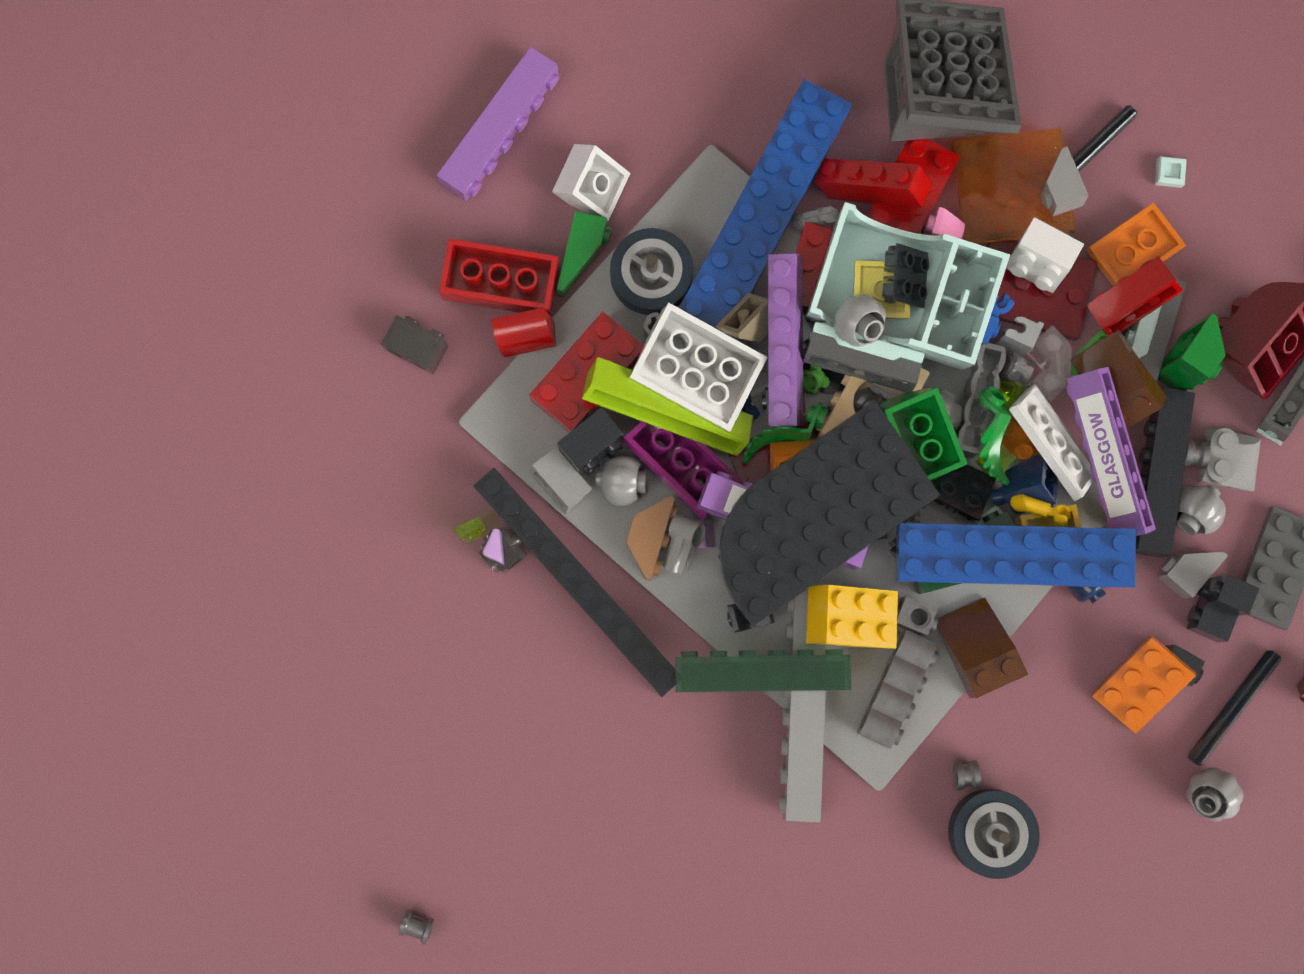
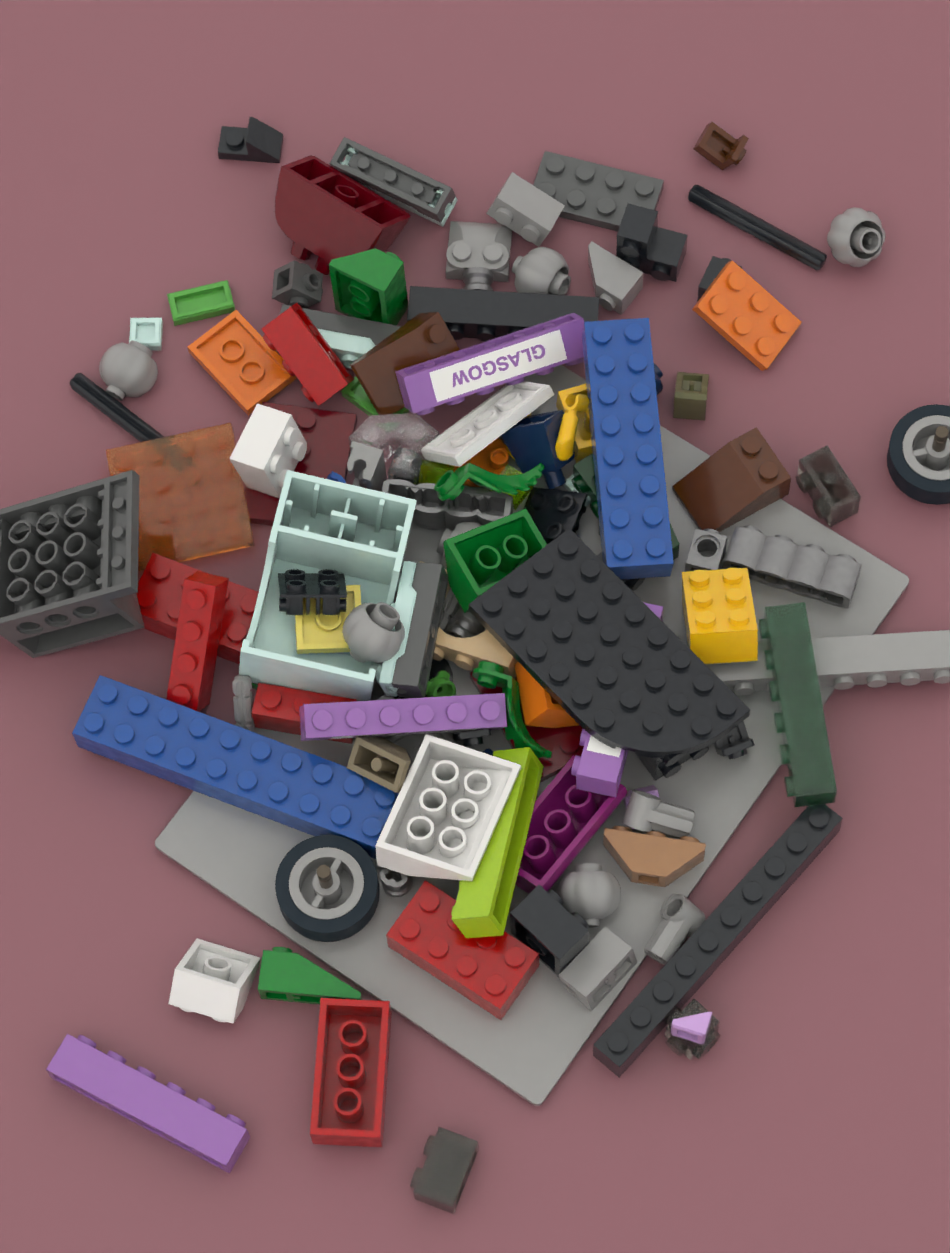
camera: 85 degrees left, 15 degrees down
clear neon green plate [454,516,486,543] -> none
red brick [491,307,557,358] -> none
bright pink slope [921,207,965,239] -> none
flat silver wheel [952,760,981,791] -> none
light grey slope [1041,146,1089,217] -> none
none -> light grey plant [99,340,158,400]
none -> bright green tile [167,280,235,326]
none -> dark grey brick [272,260,323,309]
none -> light grey brick [486,172,565,247]
none -> light grey piece [644,893,705,965]
none -> olive slope [673,372,709,420]
none -> clear smoke brick [796,445,861,527]

